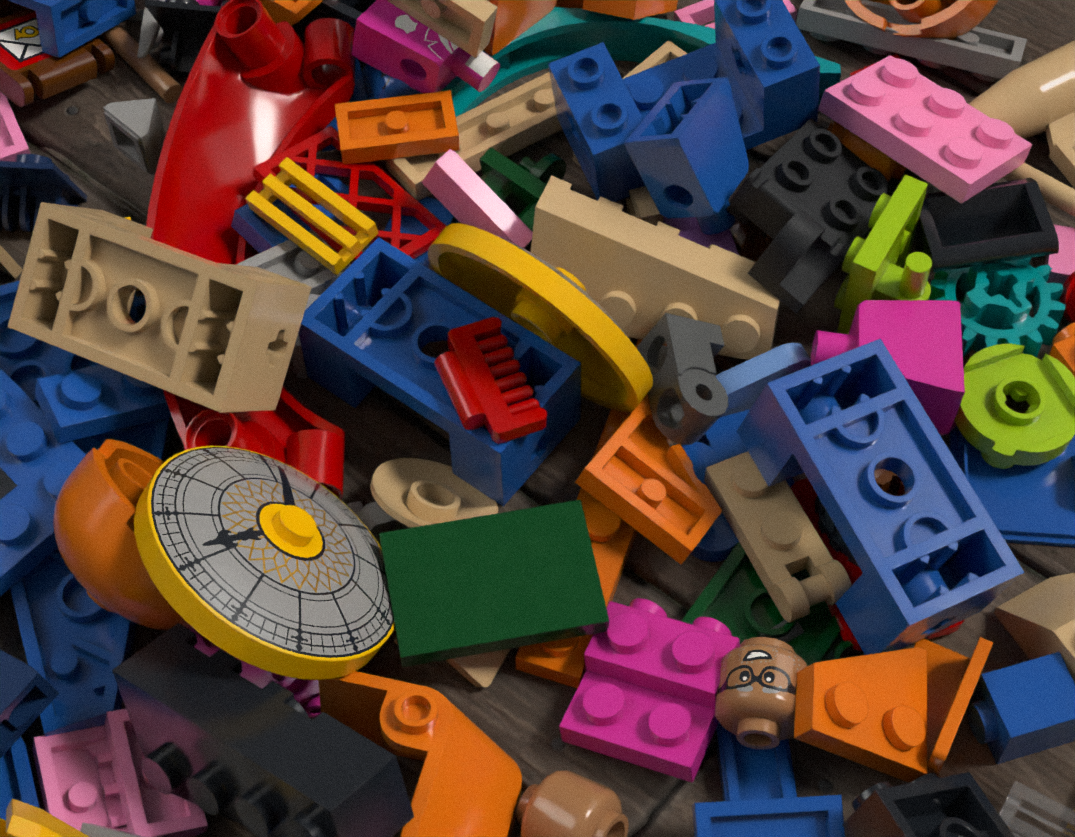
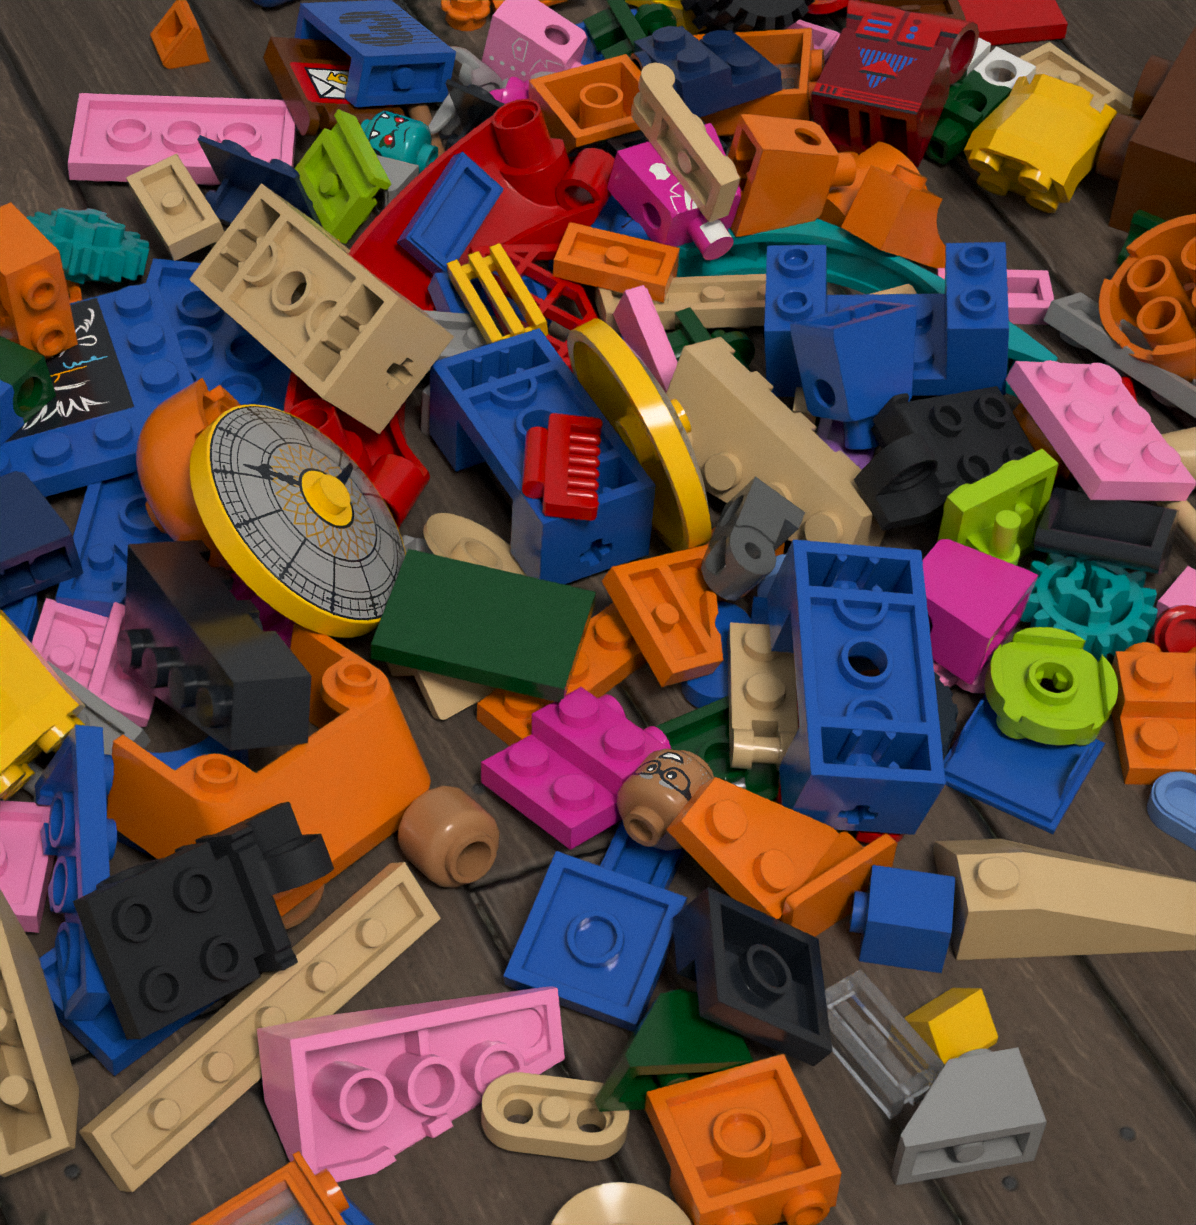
camera: 20 degrees right, 10 degrees down
blue plate [35,364,171,444] -> none
none -> lime plate [294,109,391,244]
none -> teal head [361,111,438,174]
none -> blue tile [397,152,504,275]

